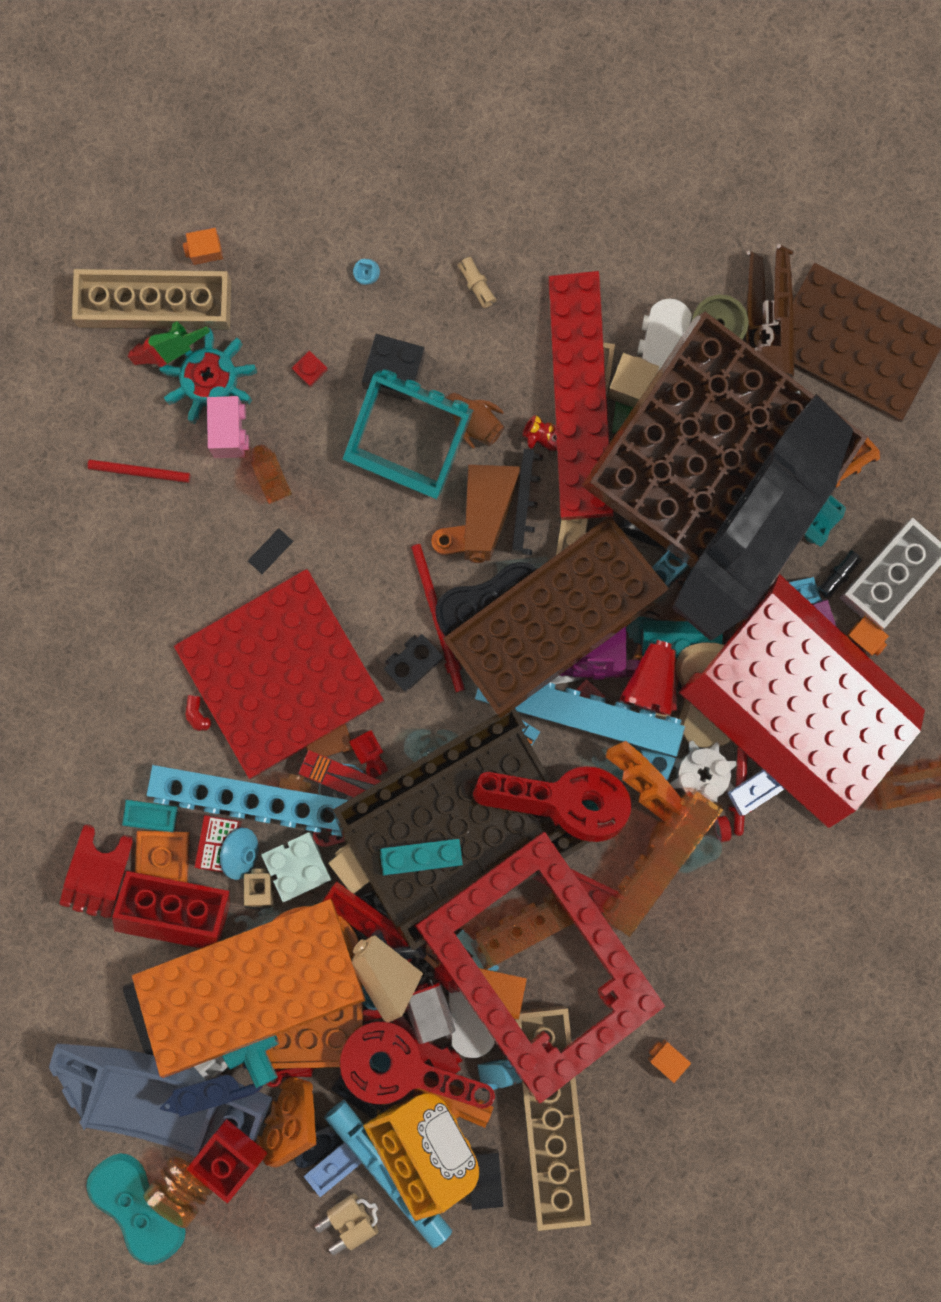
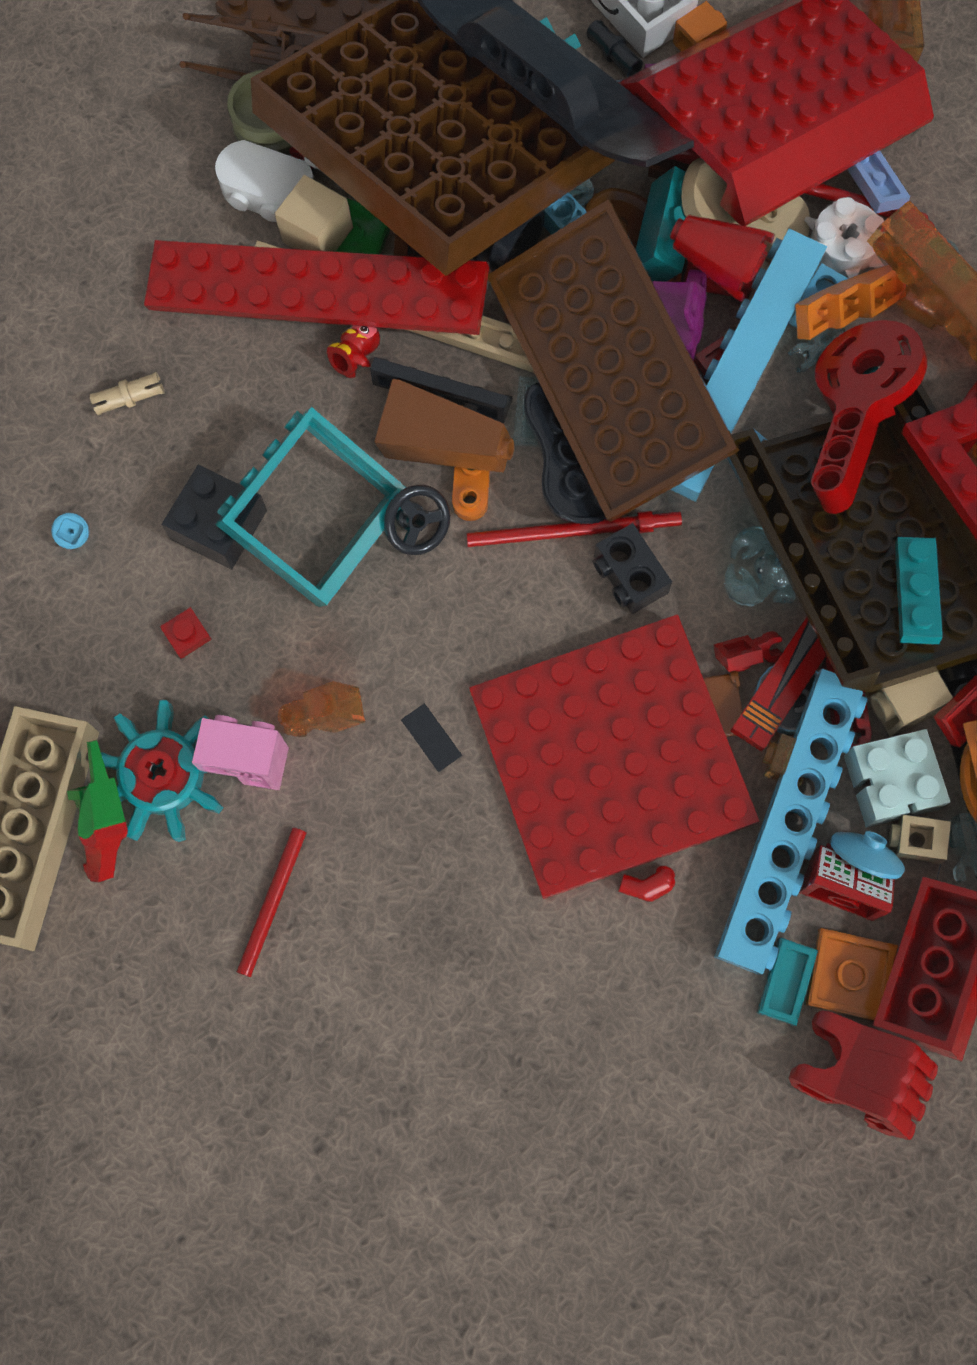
camera: 75 degrees left, 10 degrees down
dark orange animal [446,392,505,449] -> none
none -> black piece [384,485,451,555]

